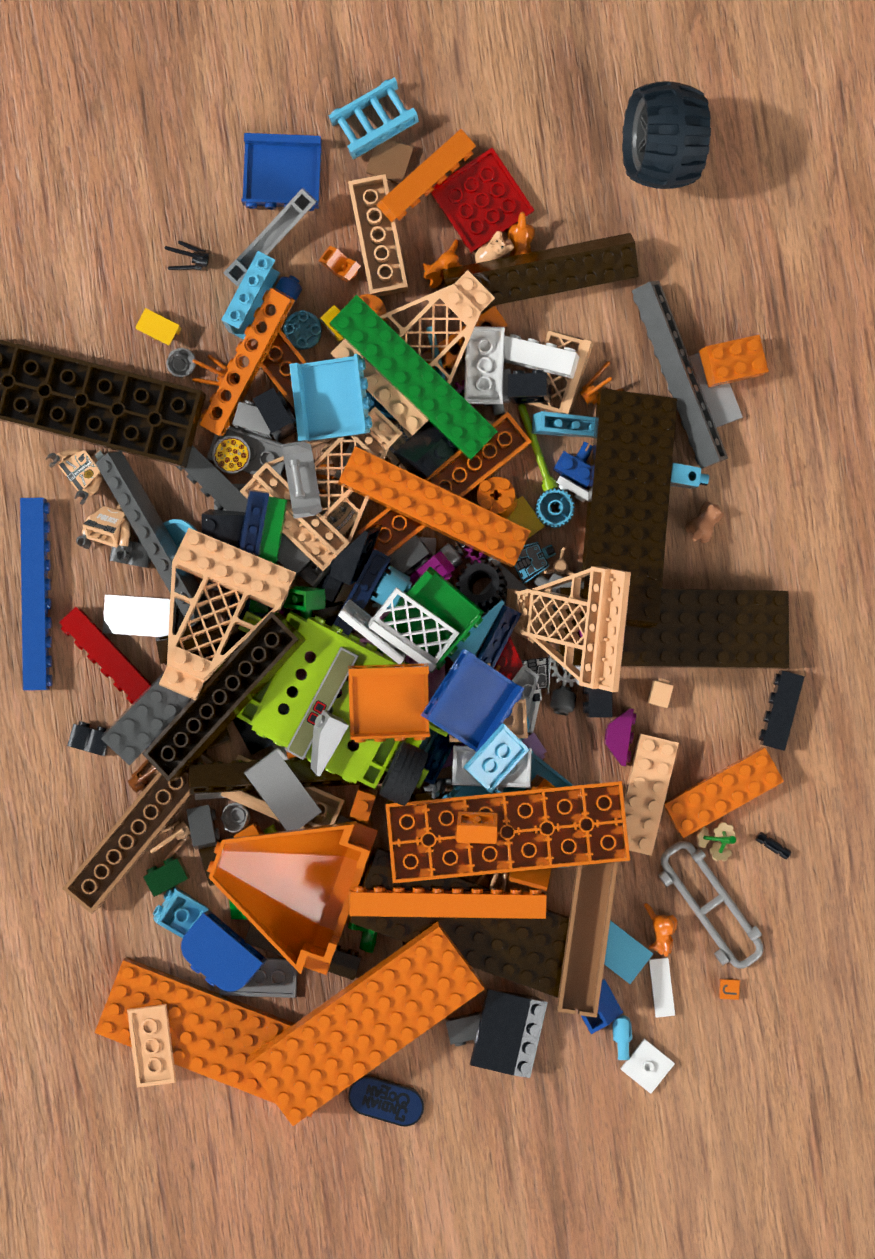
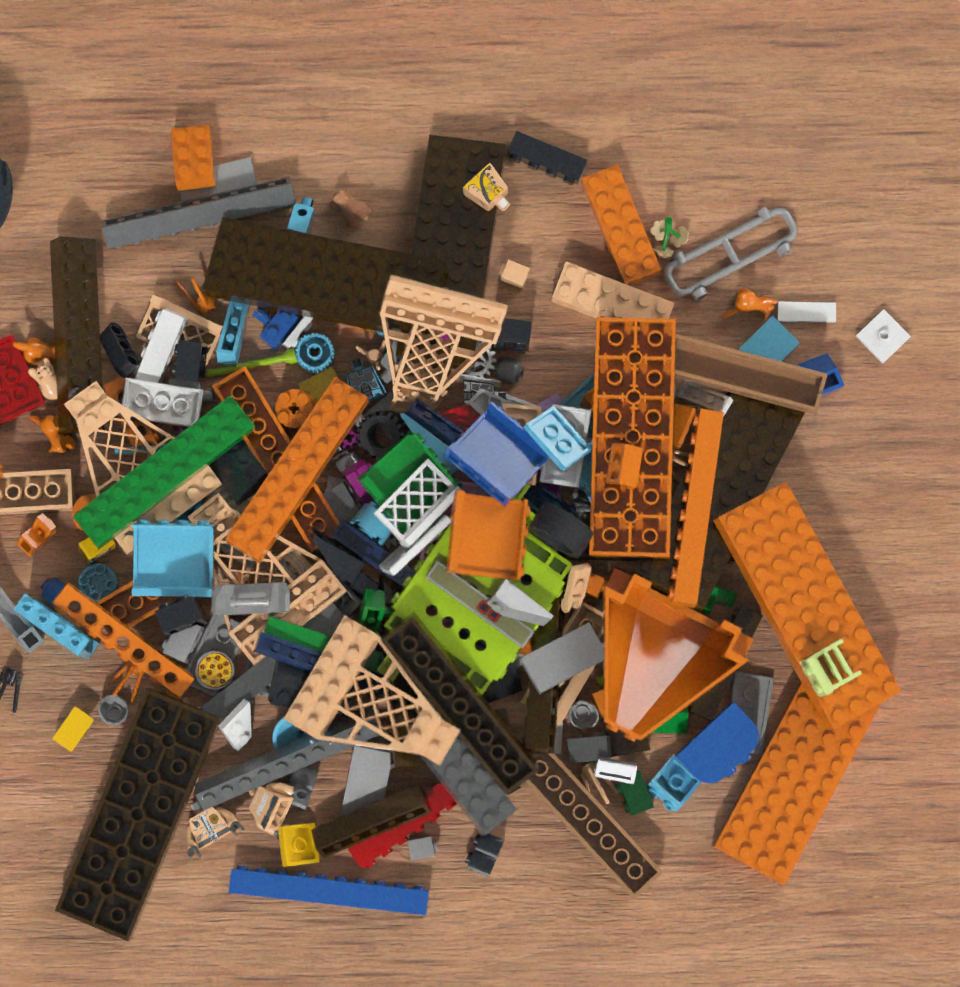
camera: 80 degrees left, 5 degrees down
light nougat tile [127,1004,176,1088] -> none
dark orange plant [128,759,157,793] -> none
tile [348,1076,424,1127] -> none
dark grey brick [445,1011,482,1046] -> none
black slope [470,989,548,1078] -> none
magenta slope [604,708,636,766] -> none
medium azure arm [612,1015,632,1060] -> none
orange tile [719,979,740,1000] -> none
black axle [755,832,791,860] -> none
none -> black beam [100,322,140,378]
none -> white wing [218,699,252,751]
none -> yellow plate [278,823,320,867]
none -> dark brown brick [311,784,432,858]
none -> light grey brick [408,836,438,861]
none -> torso [463,163,510,212]
none -> light nougat hinge [561,563,591,613]
none -> tile [595,756,638,784]
none -> white tile [676,380,733,417]
none -> yellowish green plate [799,639,862,697]

